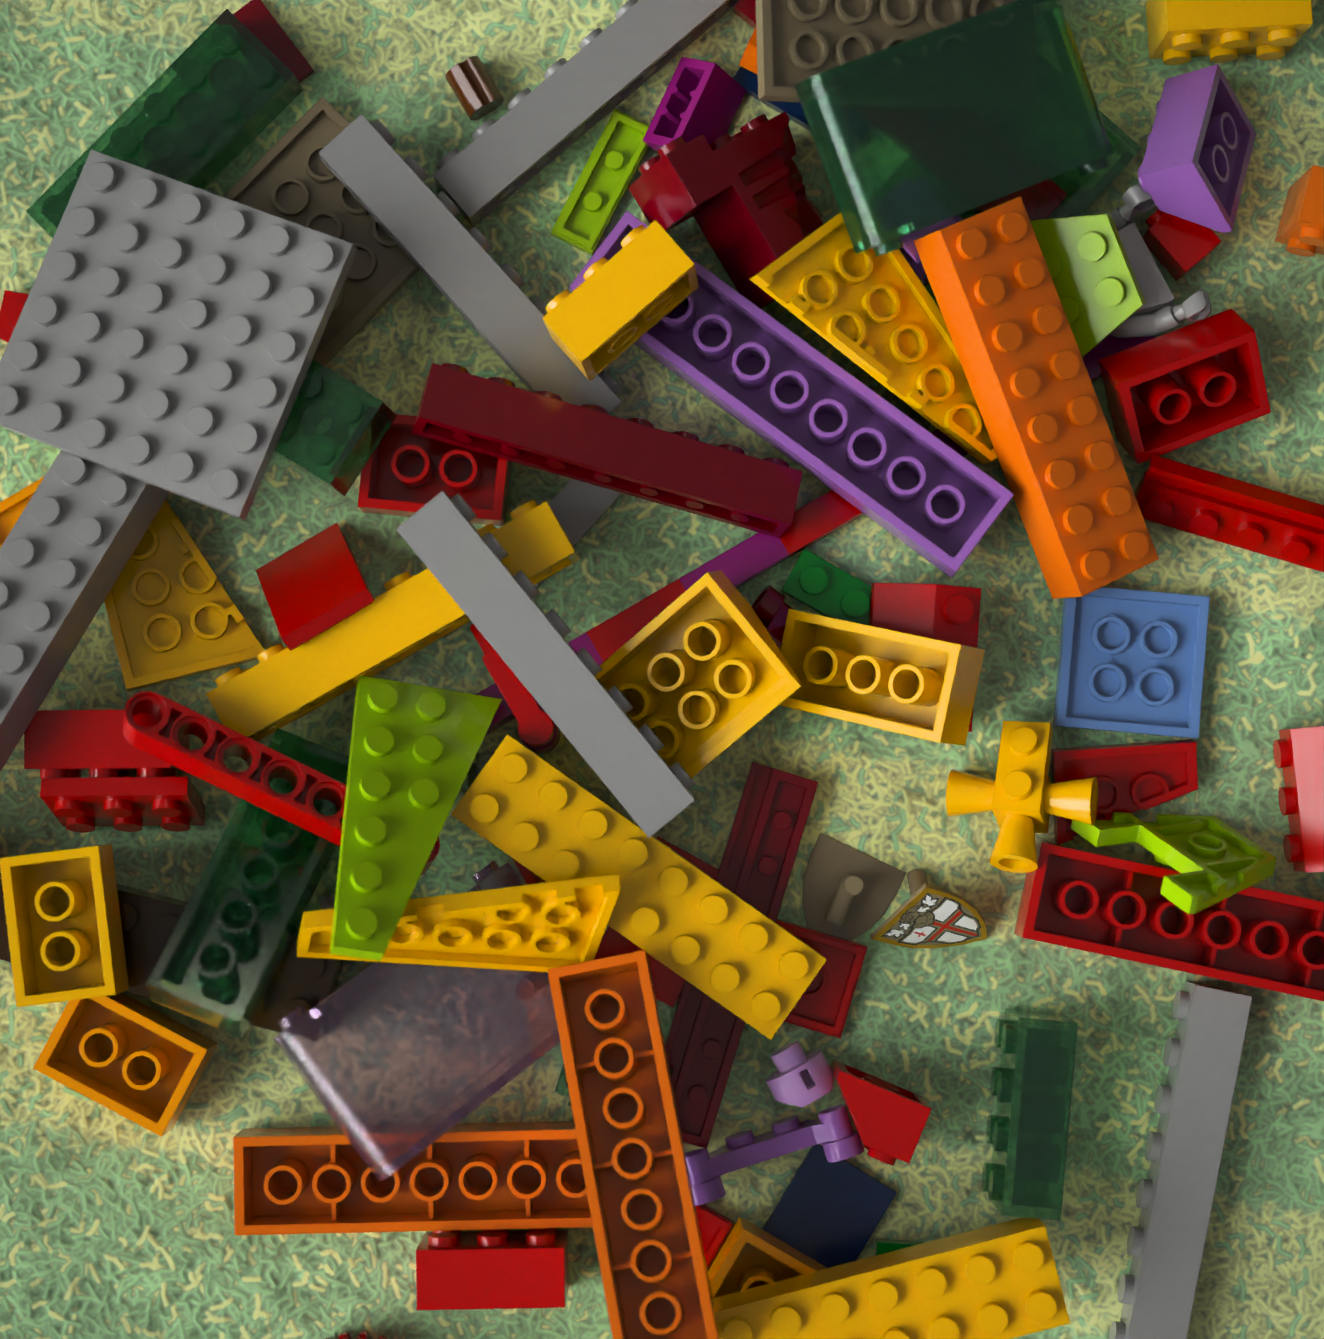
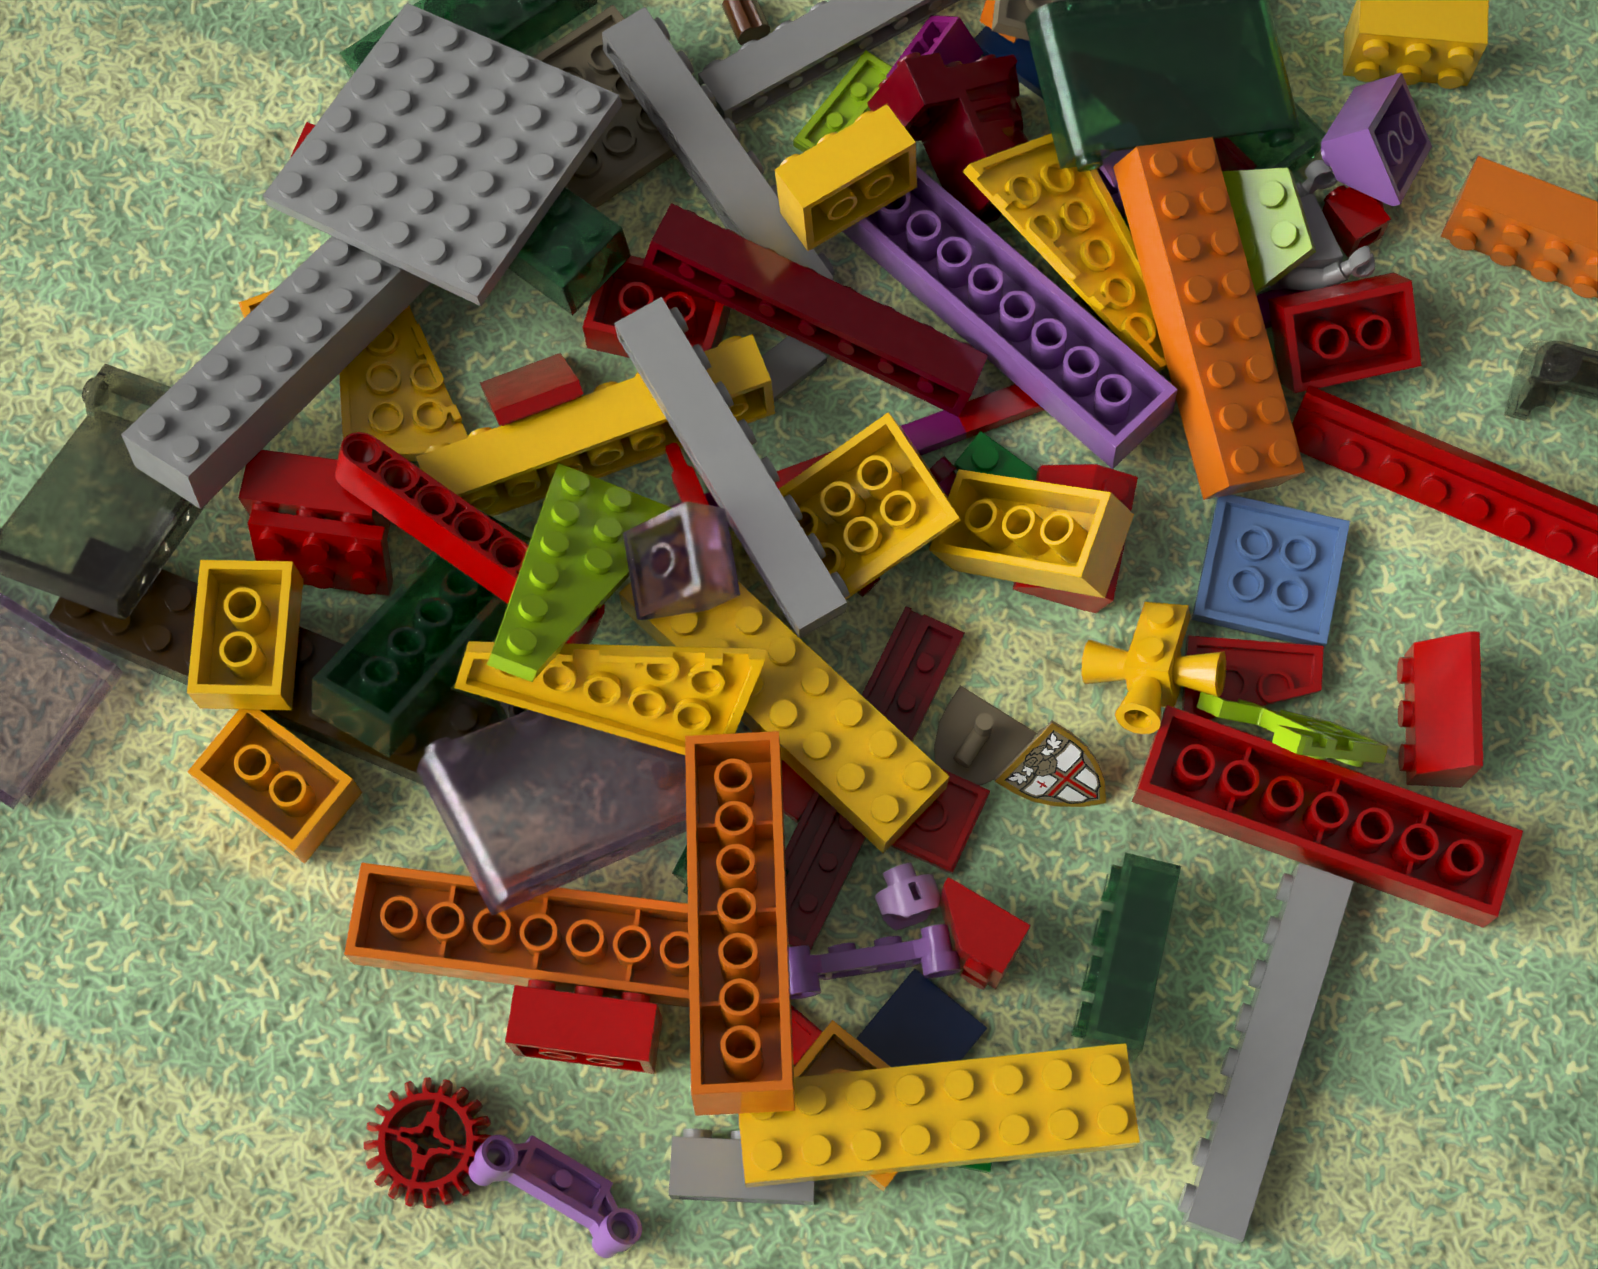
camera: 10 degrees right, 15 degrees down
none -> slope [623,501,740,620]

